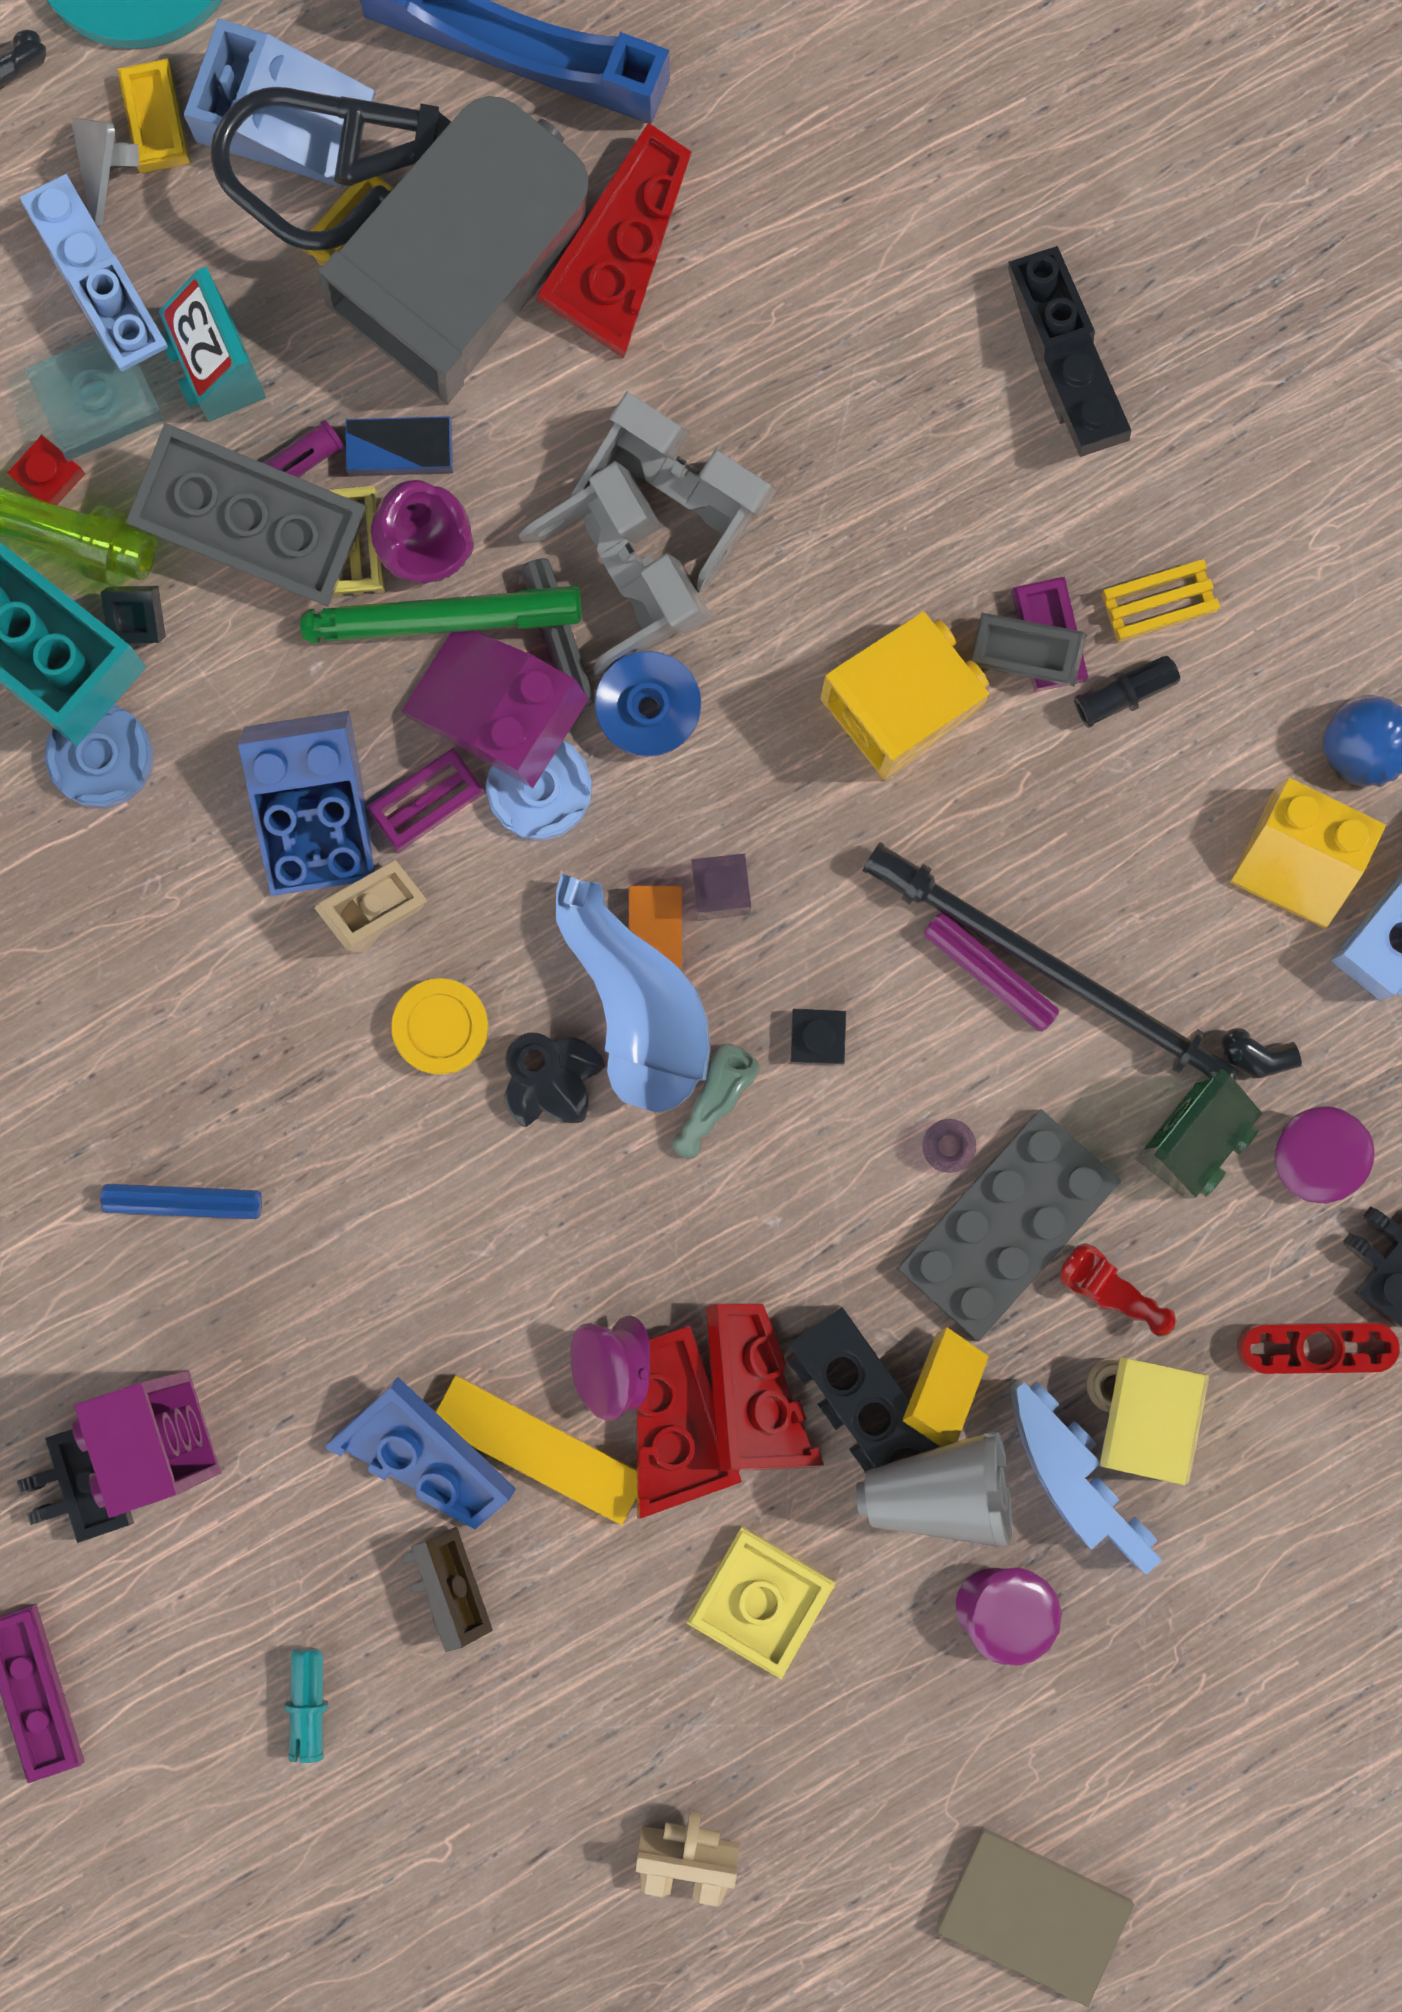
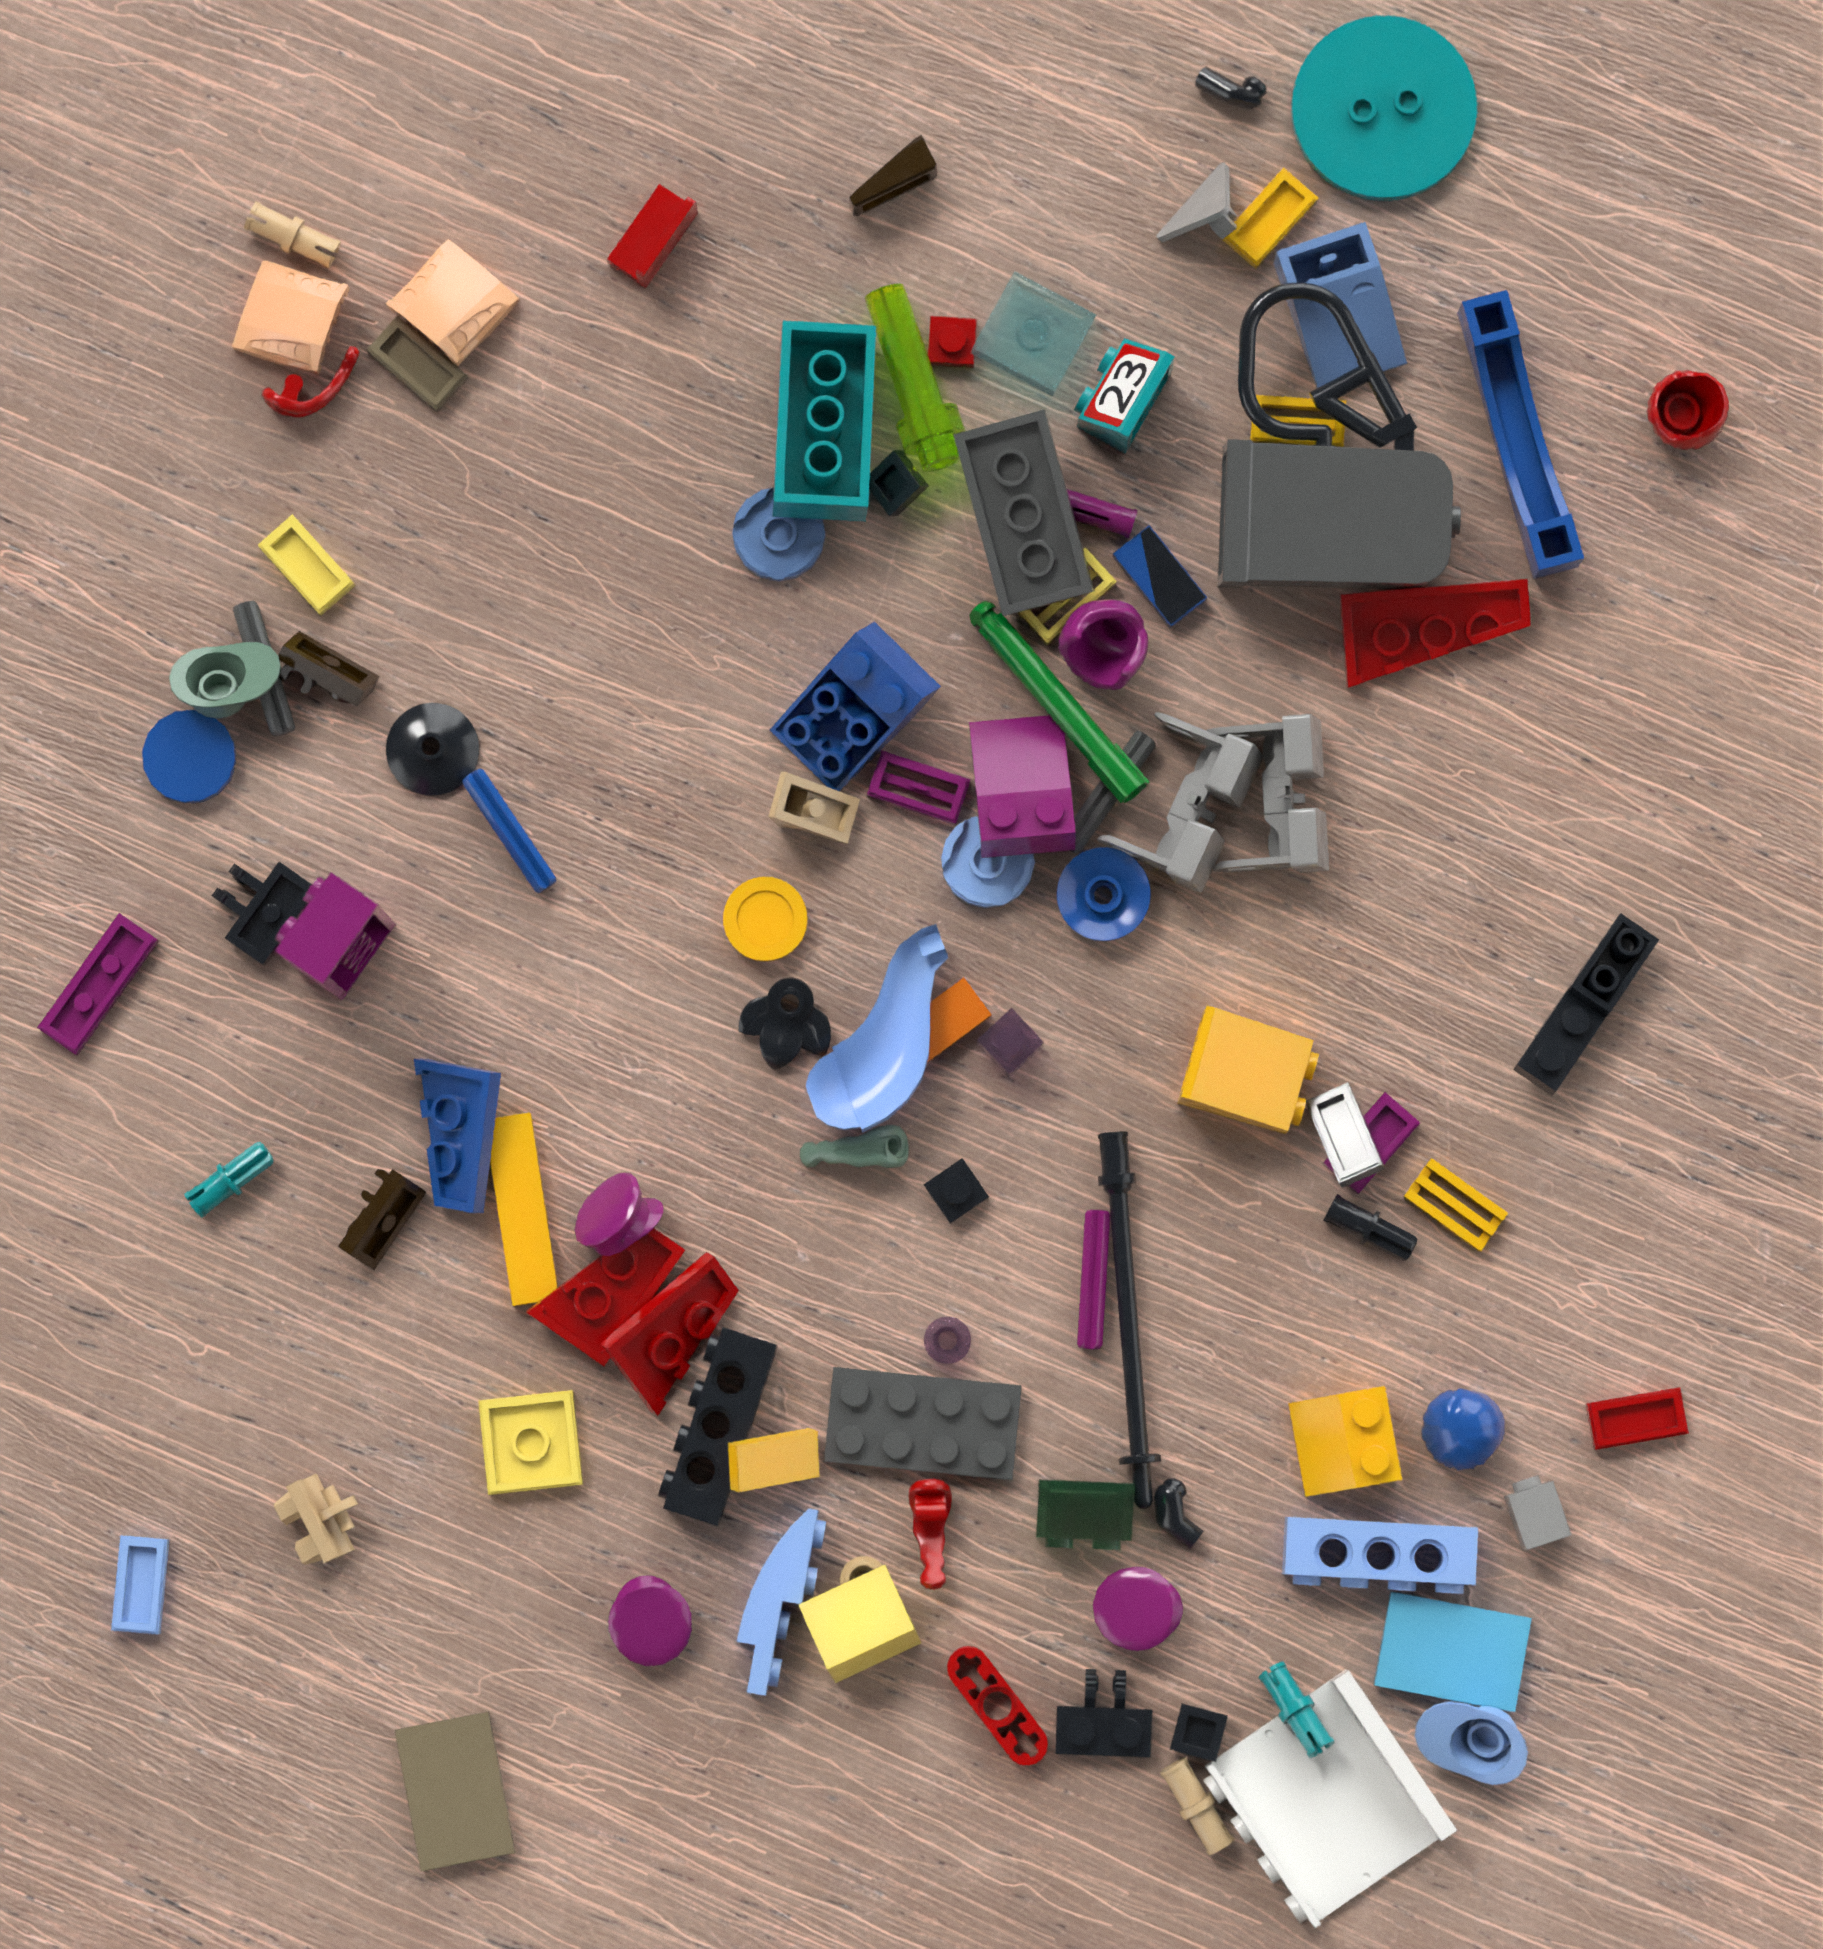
camera: 55 degrees right, 0 degrees up
light blue slope [20,174,168,372] -> none
light grey cone [856,1432,1012,1547] -> none
none -> black dish [386,703,480,796]

